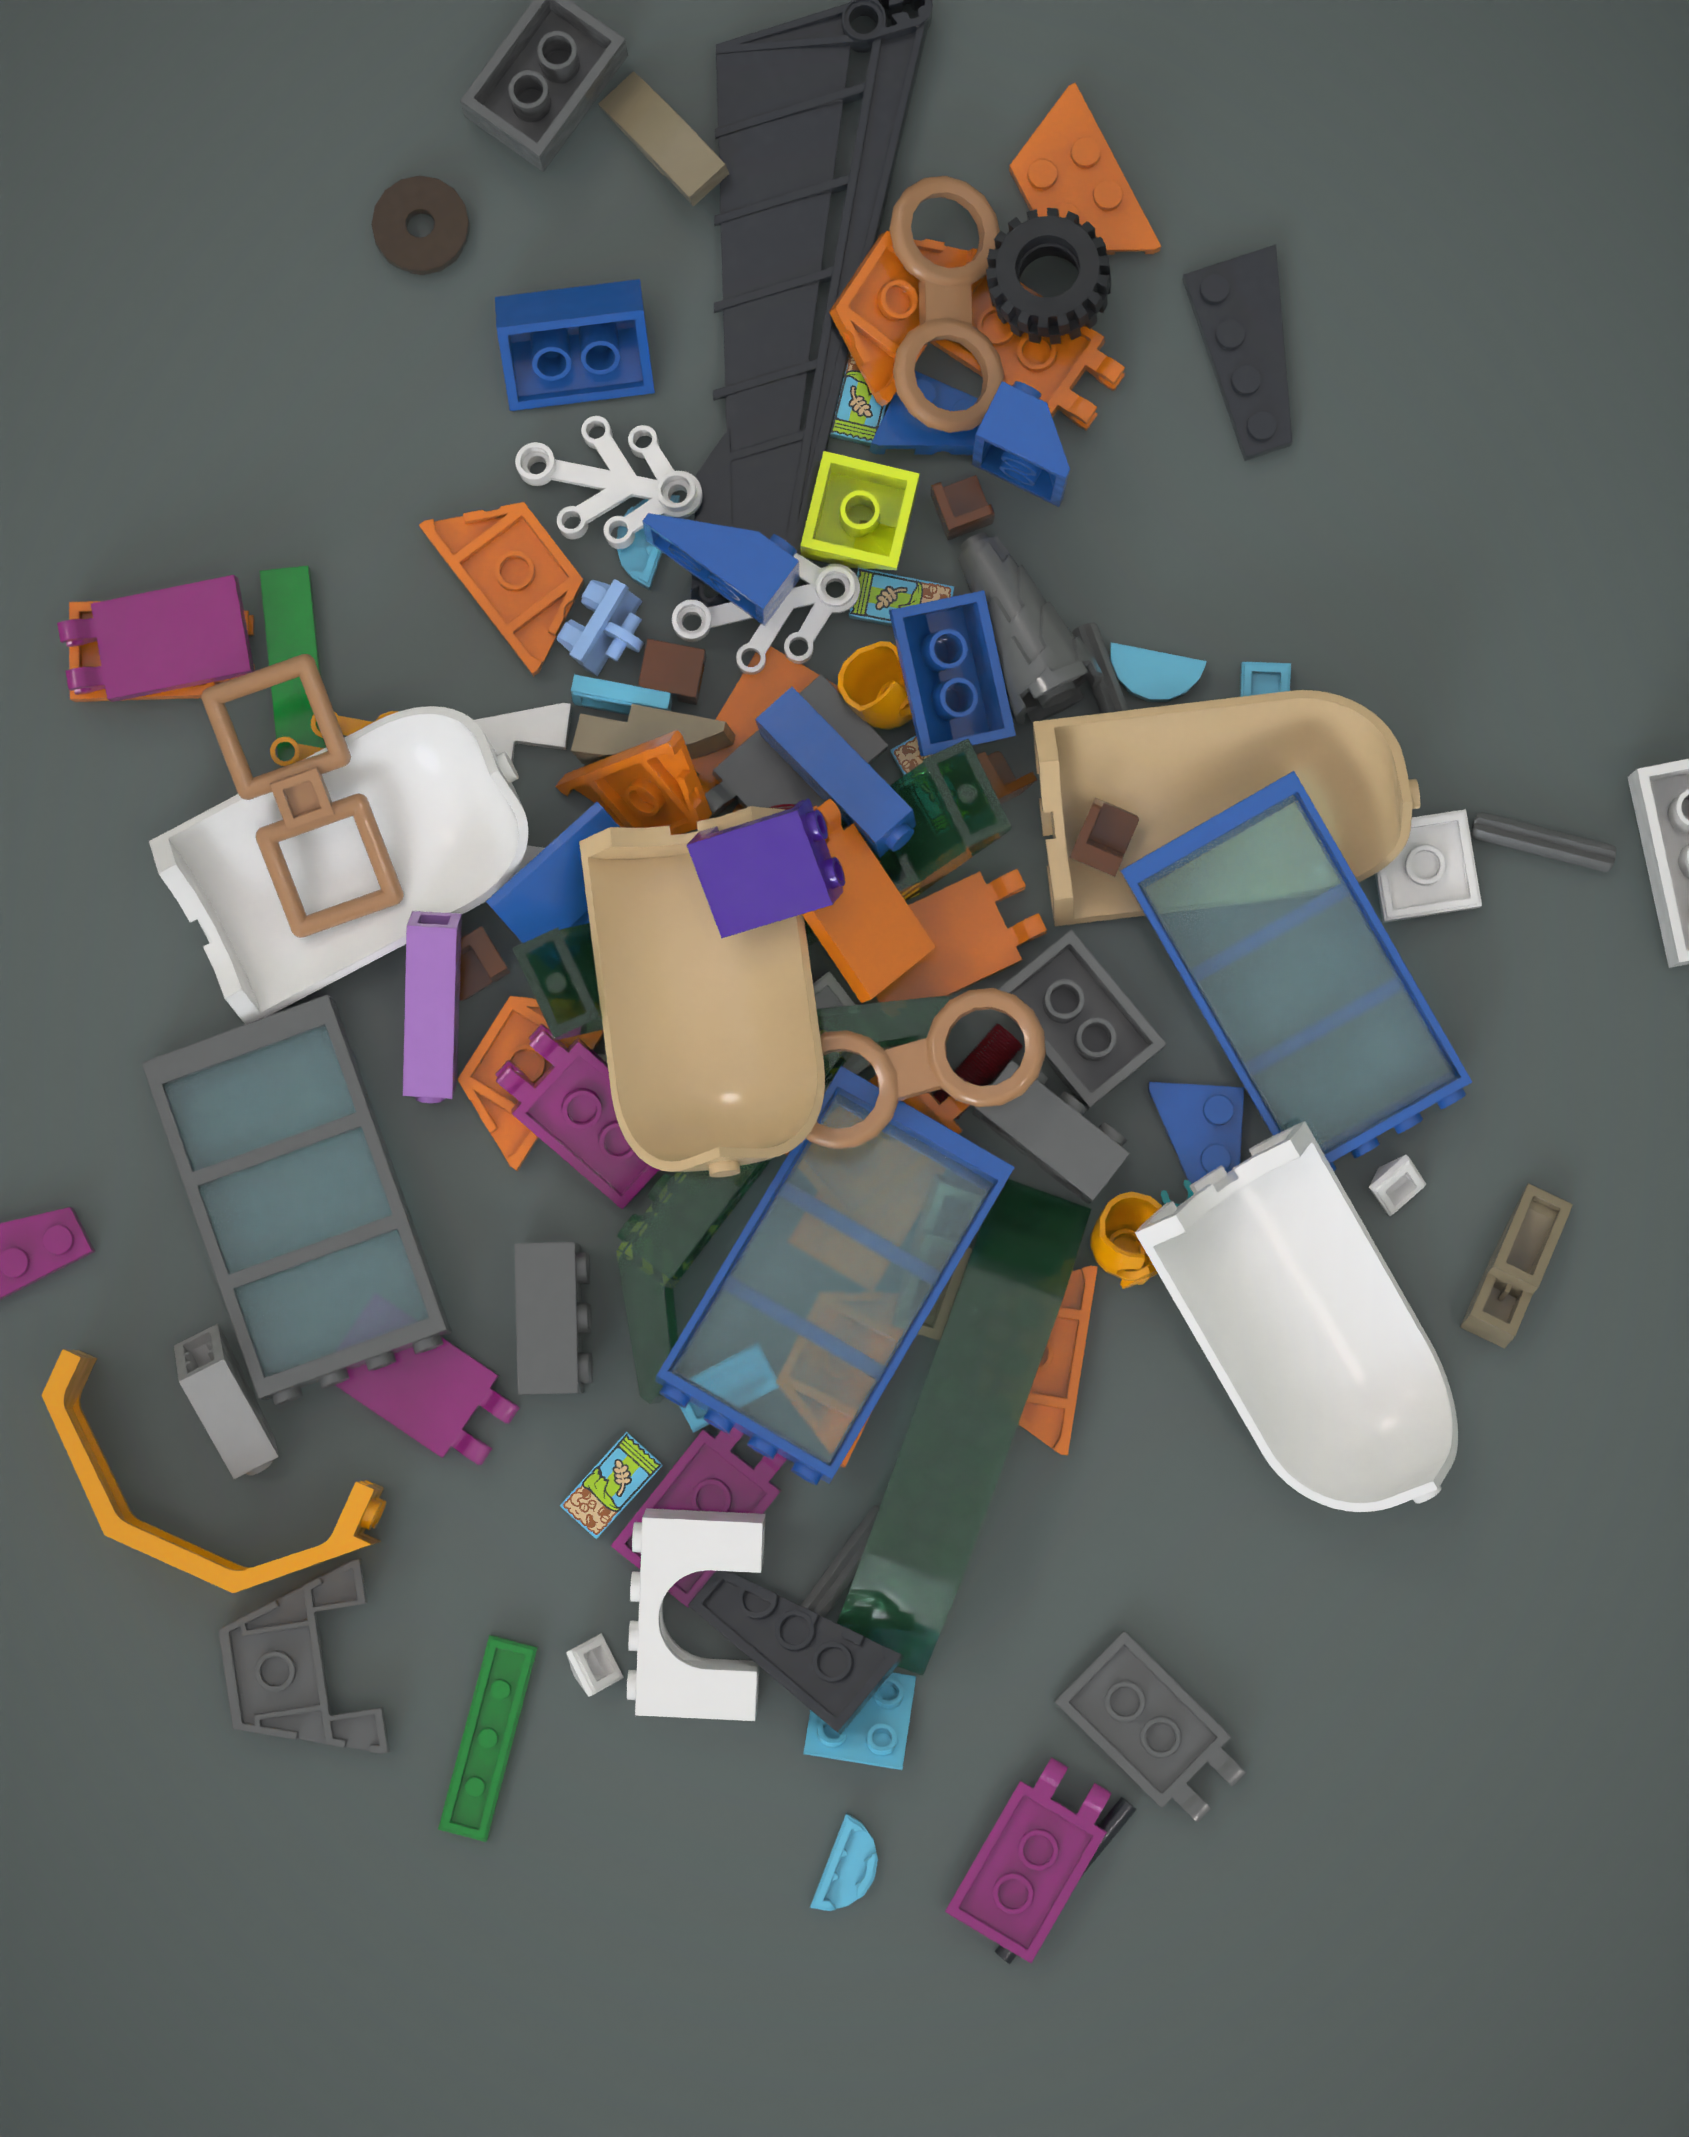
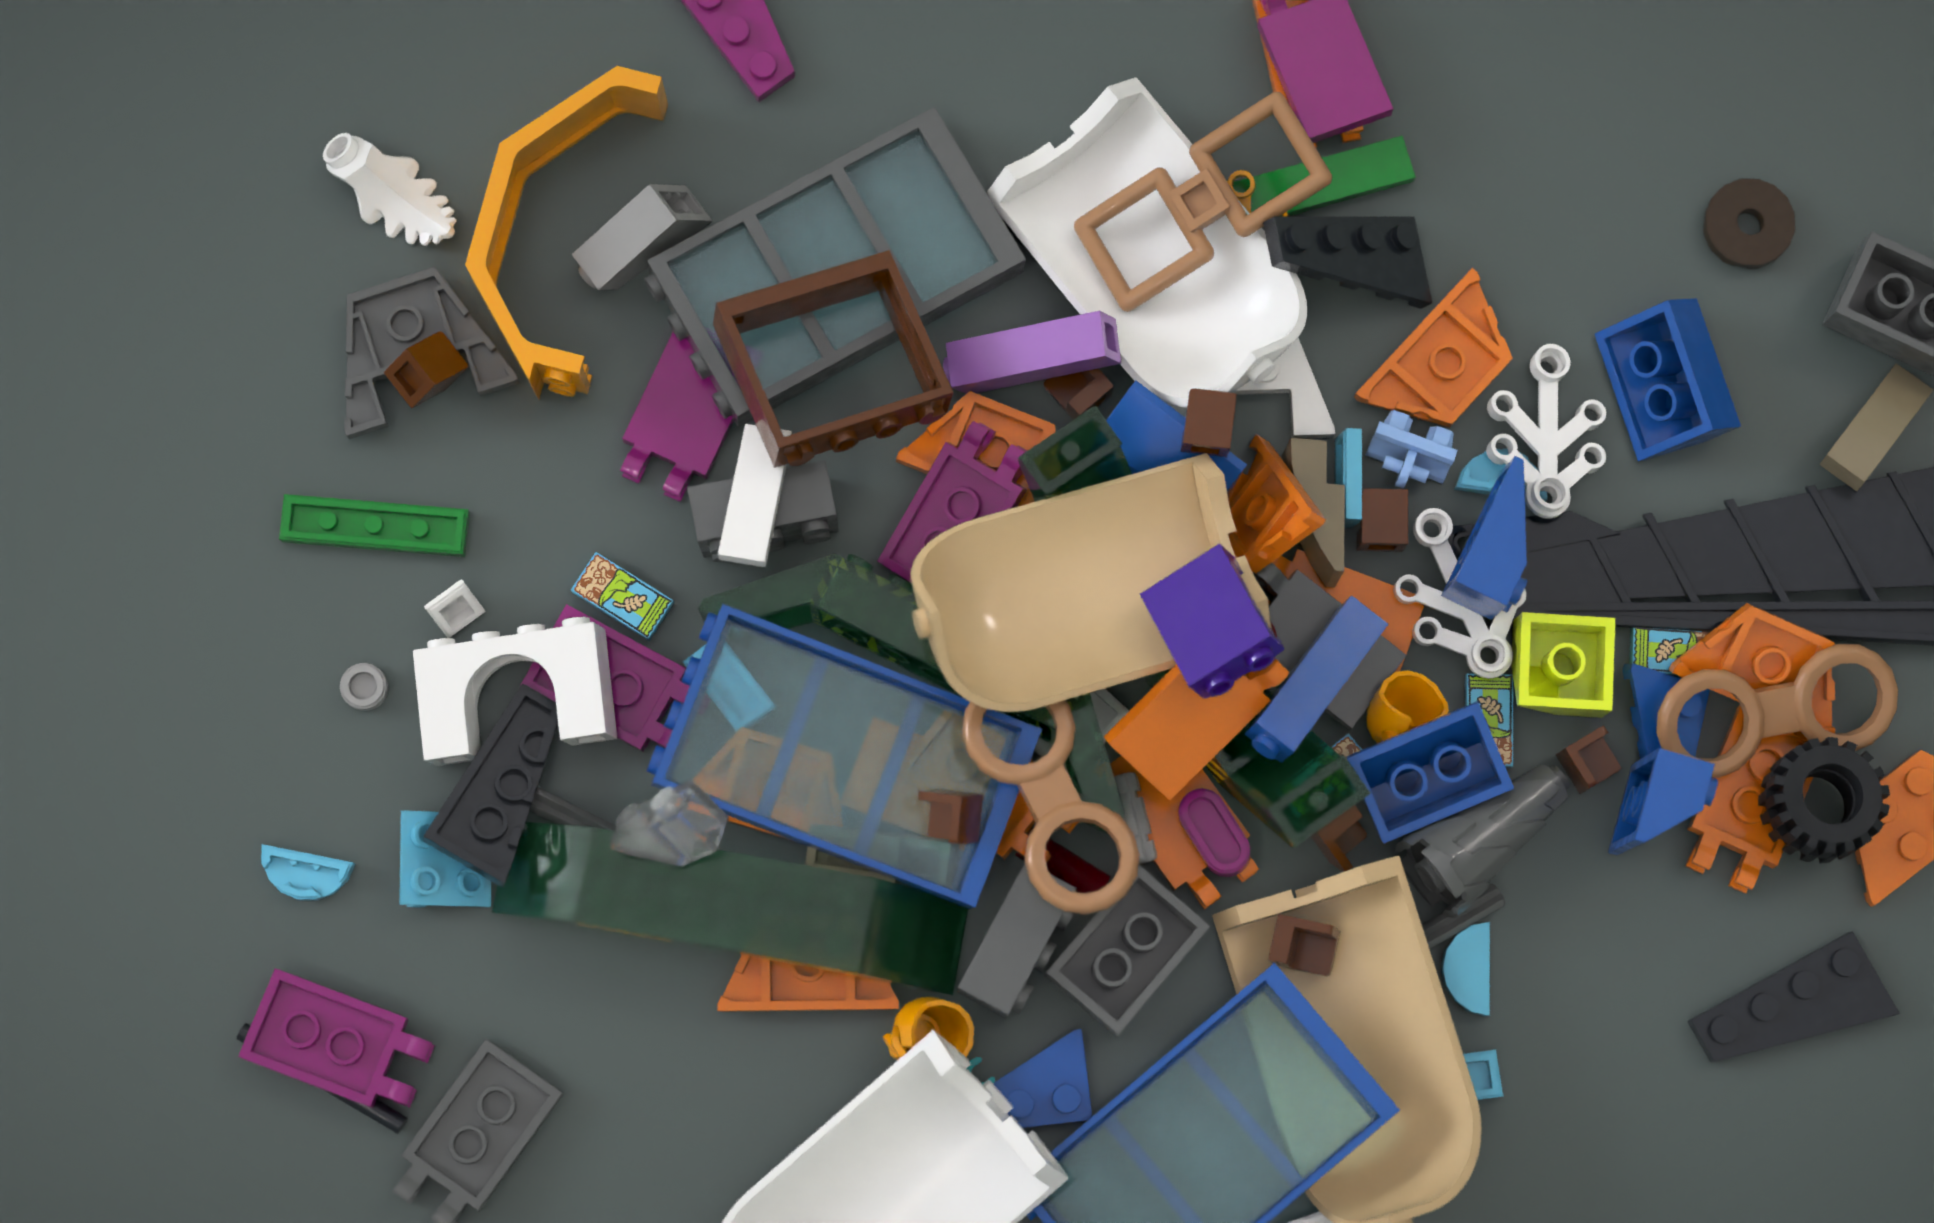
camera: 75 degrees right, 5 degrees down
none -> white plant [323,133,457,246]
none -> light grey tile [340,663,389,711]
none -> reddish brown panel [383,331,469,409]
none -> clear slope [609,779,729,866]
none -> reddish brown window [713,250,953,468]
none -> white tile [718,424,792,567]
none -> reddish brown panel [918,788,983,844]
none -> light grey axle [1111,773,1157,865]
none -> magenta tile [1179,789,1250,877]
none -> reddish brown panel [1180,388,1237,457]
none -> black wing [1263,216,1432,309]

